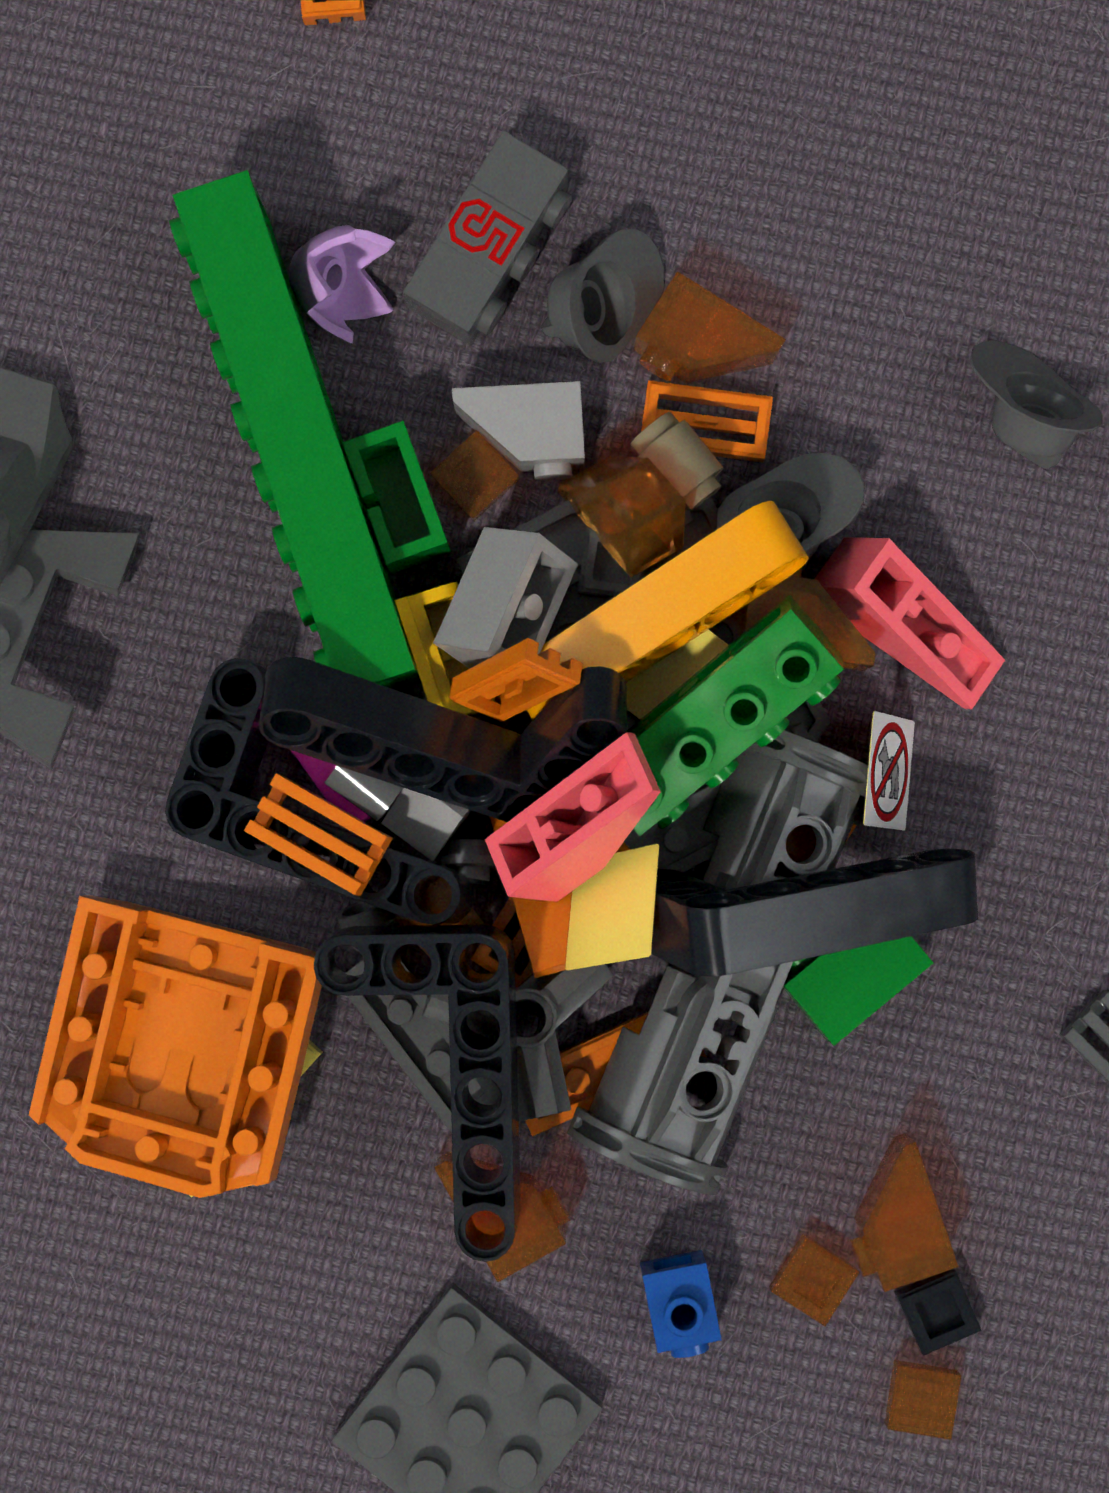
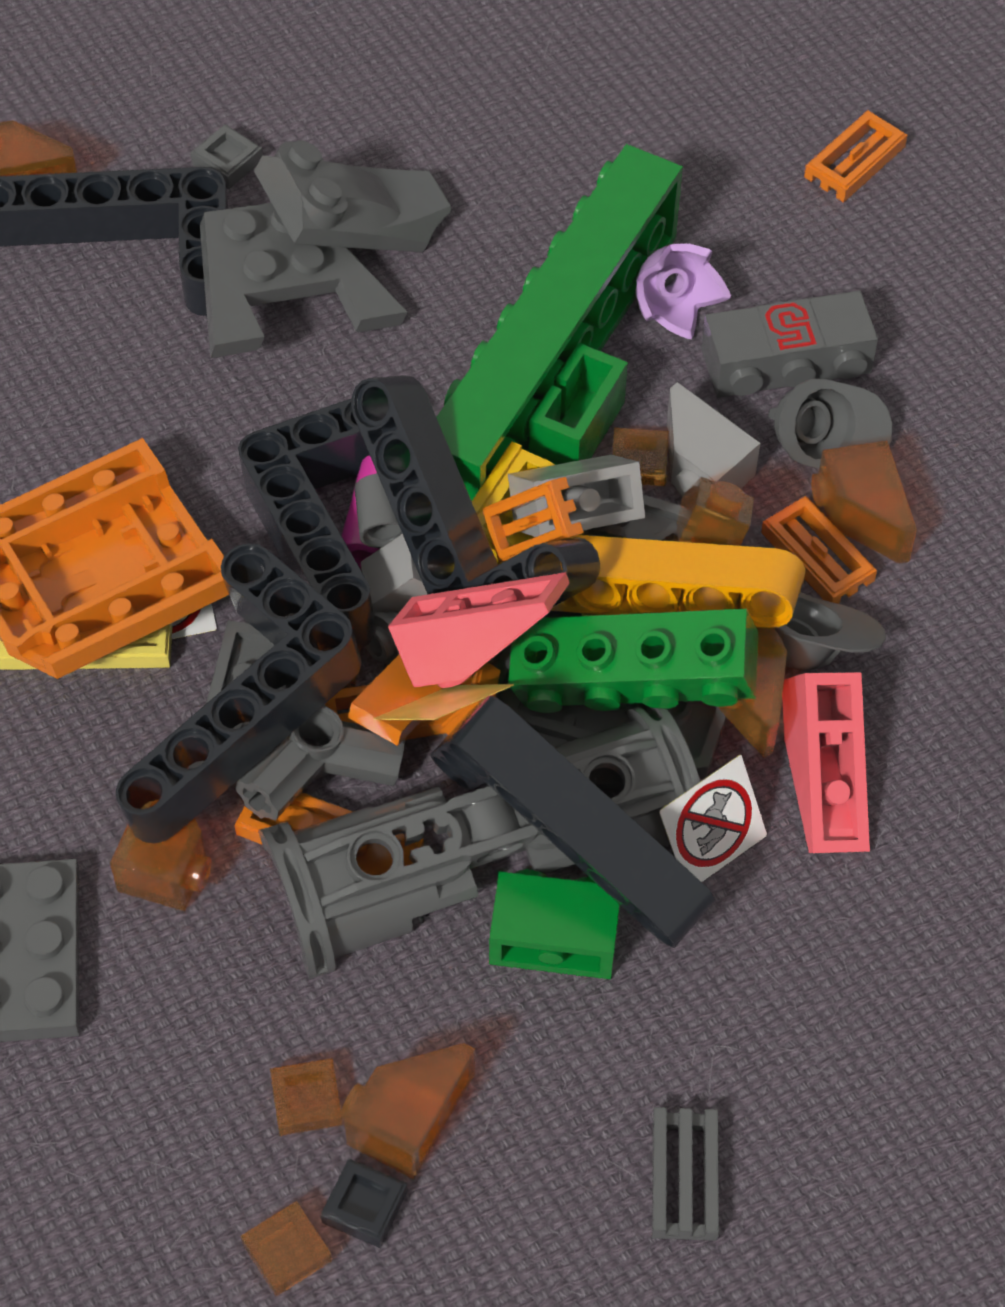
camera: 45 degrees right, 30 degrees down
orange tile [244,773,393,896] -> none
dark tan brick [631,412,724,510] -> none
blue brick [640,1250,722,1358] -> none

